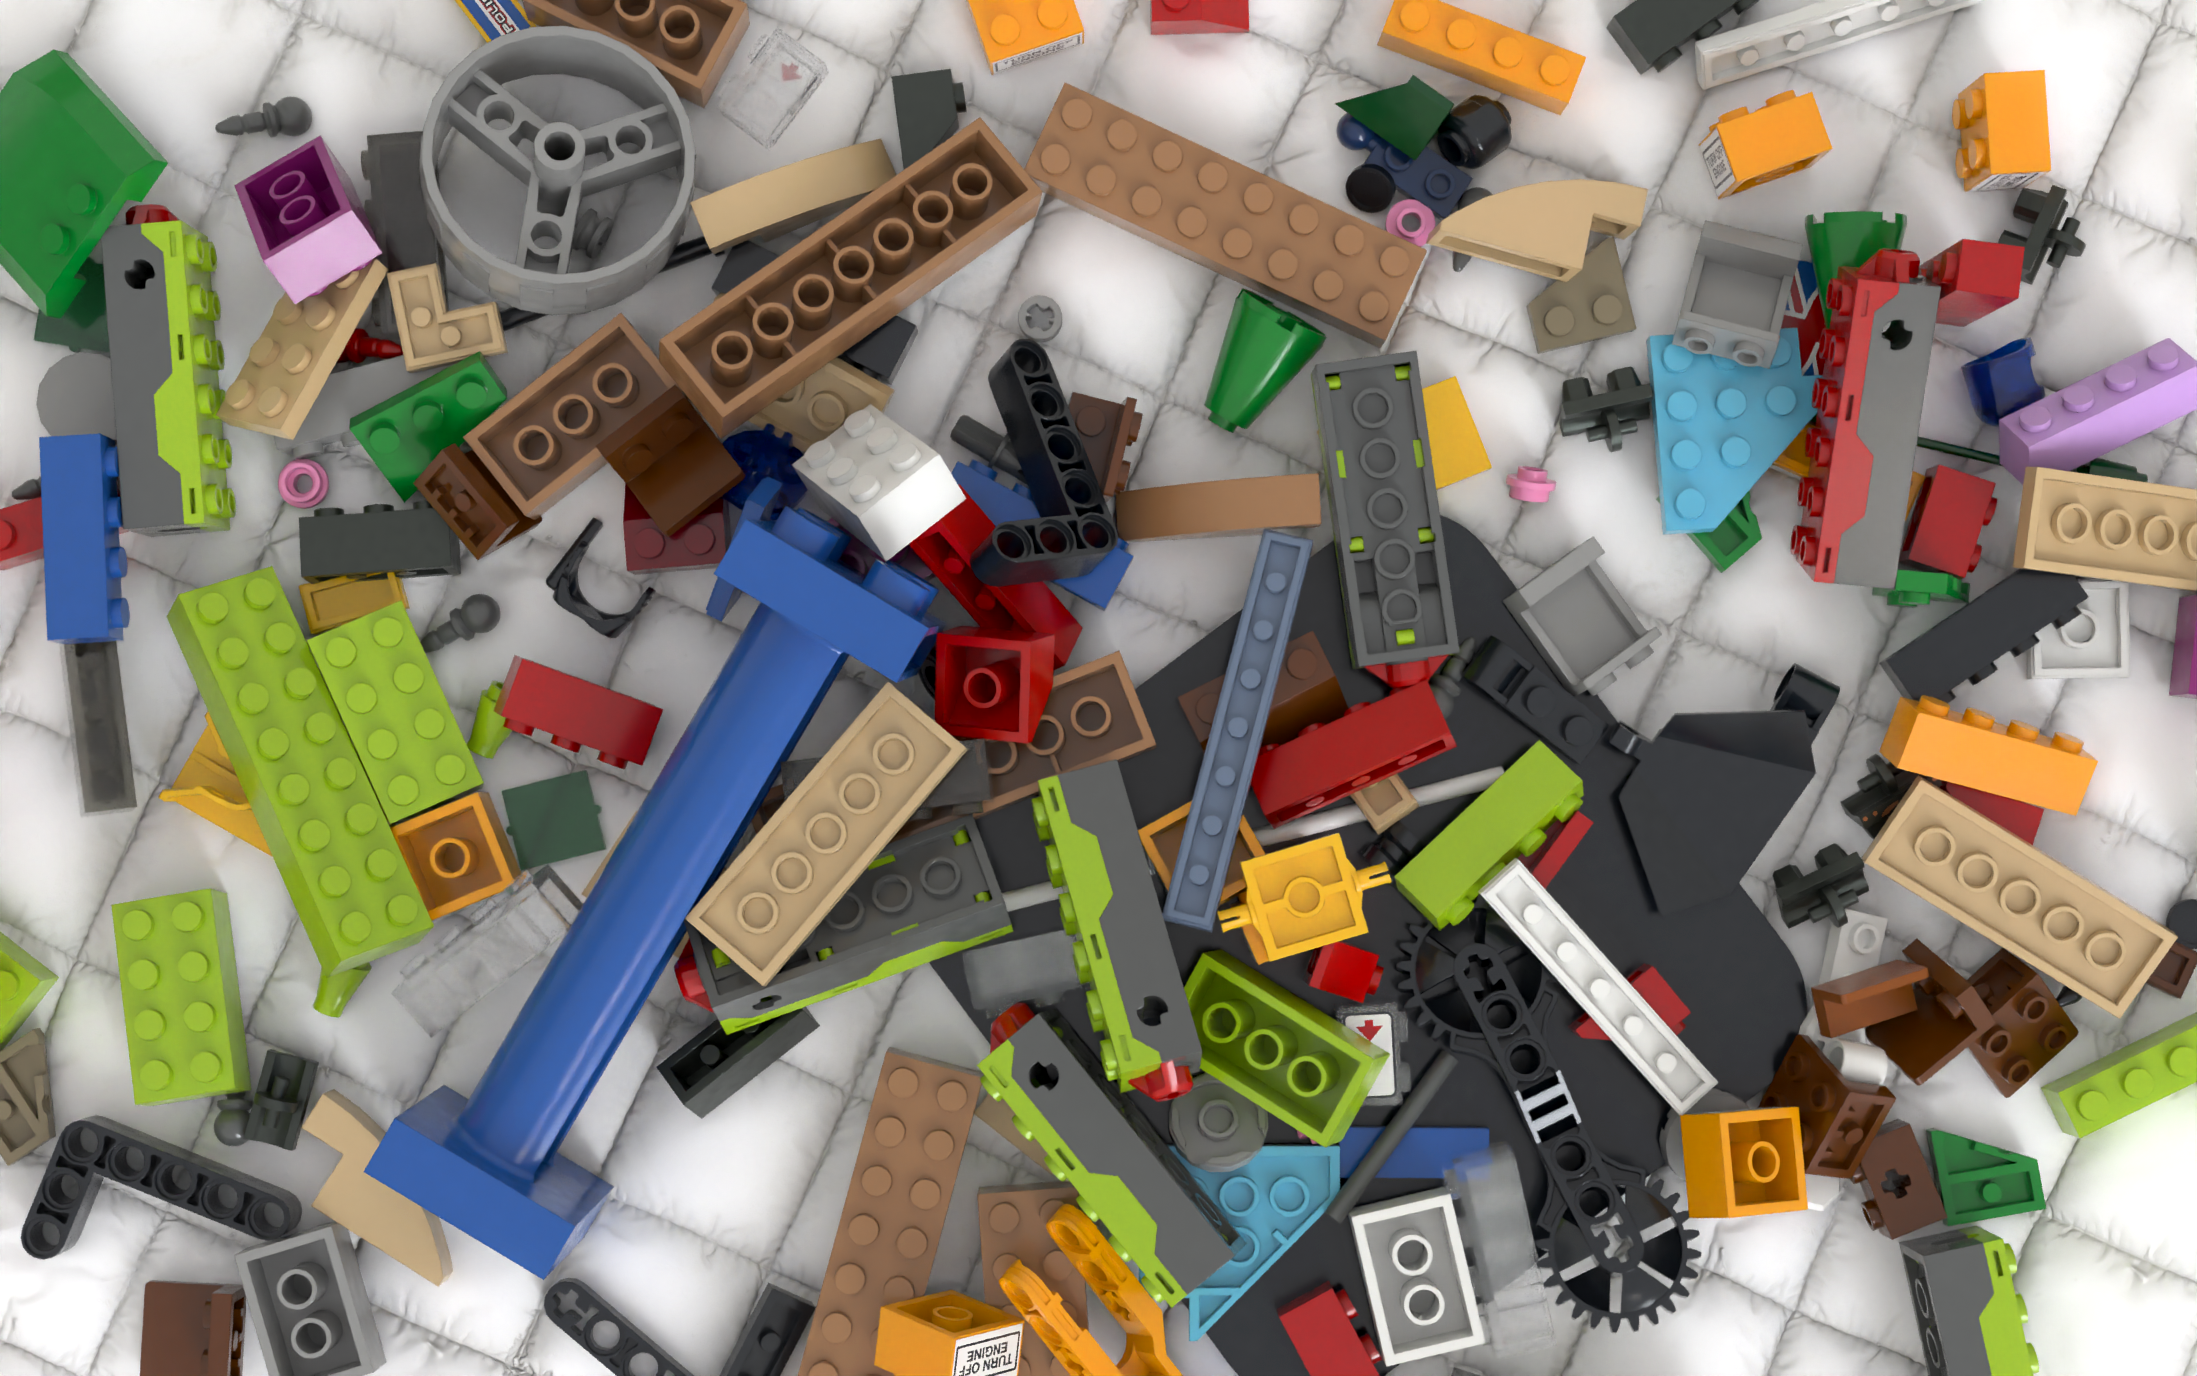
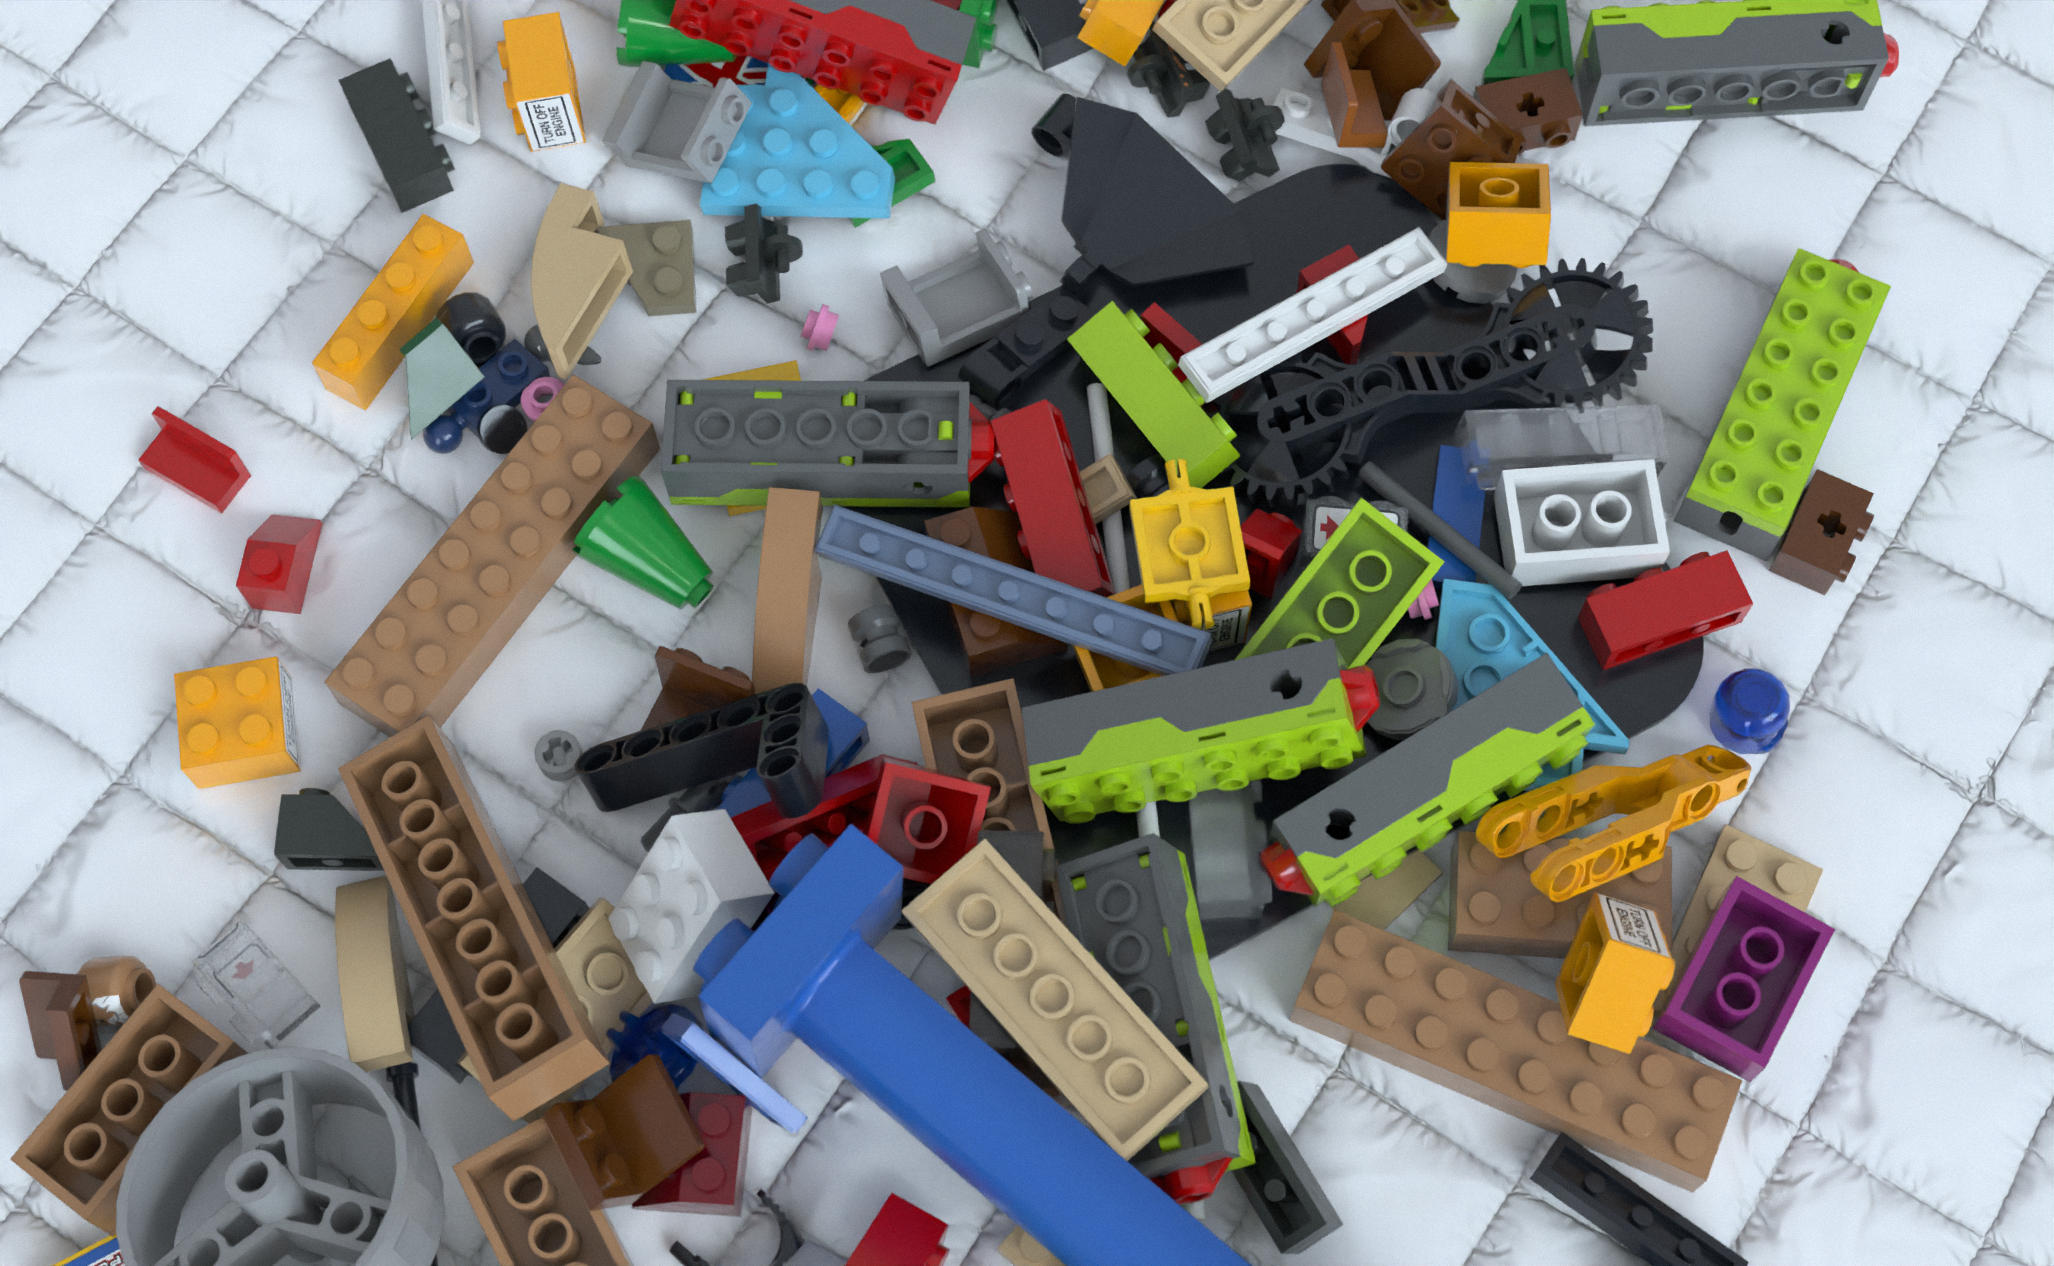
camera: 75 degrees left, 20 degrees down
none -> dark grey wheel [847,605,912,673]

